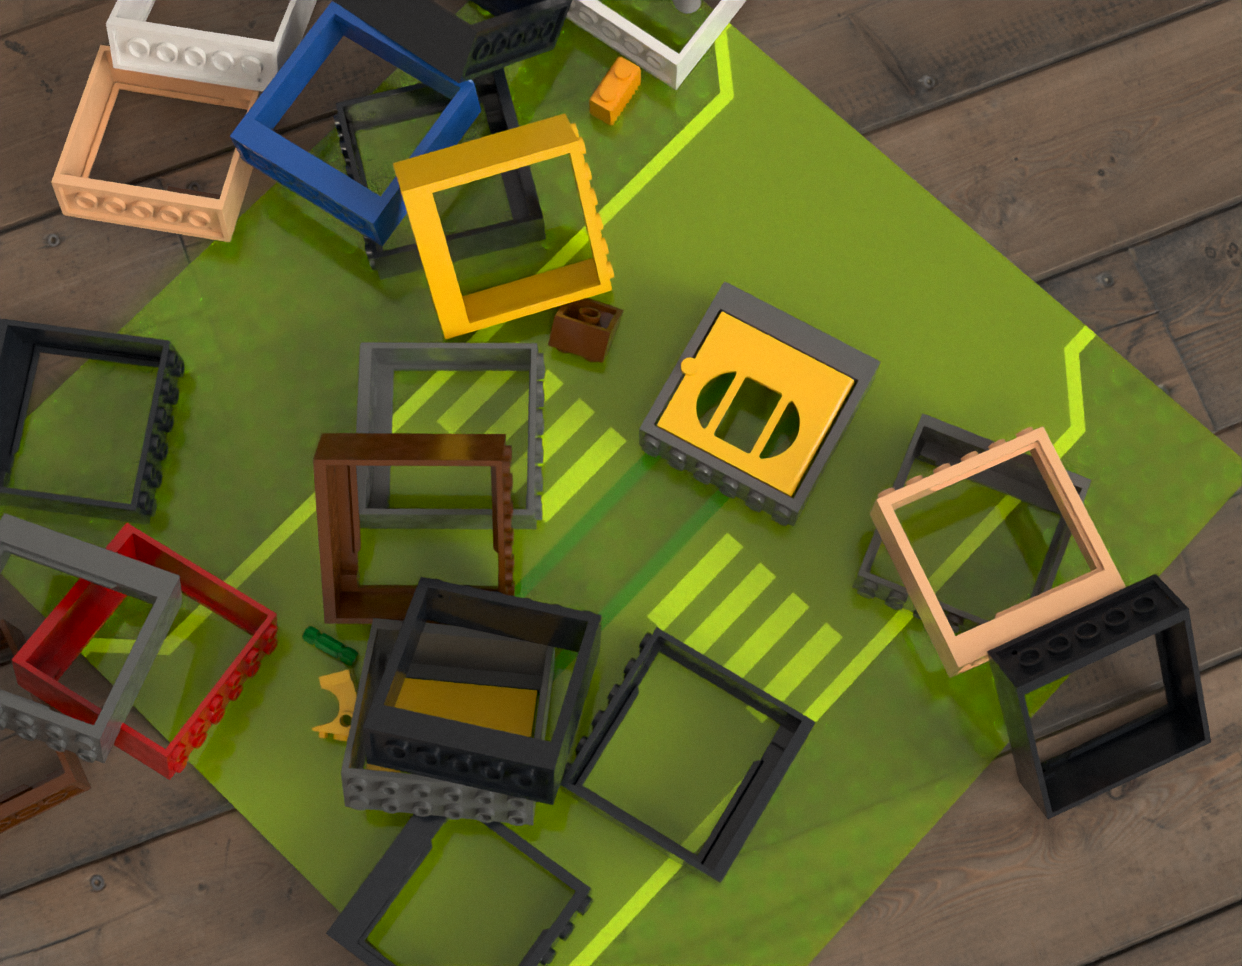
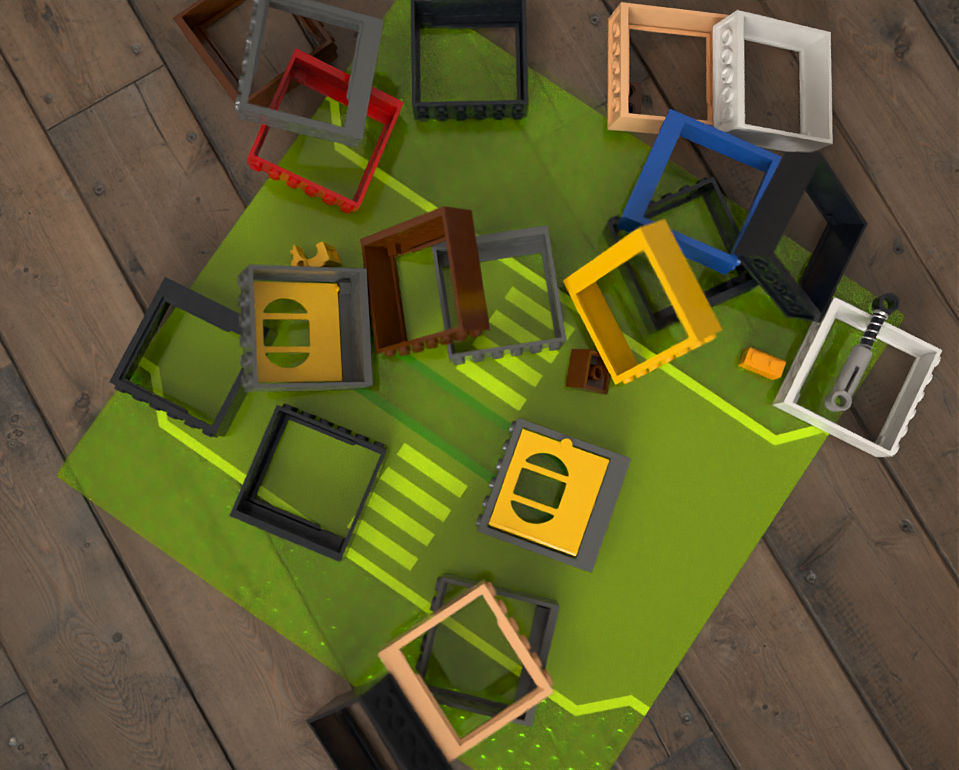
camera: 80 degrees right, 10 degrees up
green axle [302,626,358,666] -> none
black door [363,577,602,805] -> none

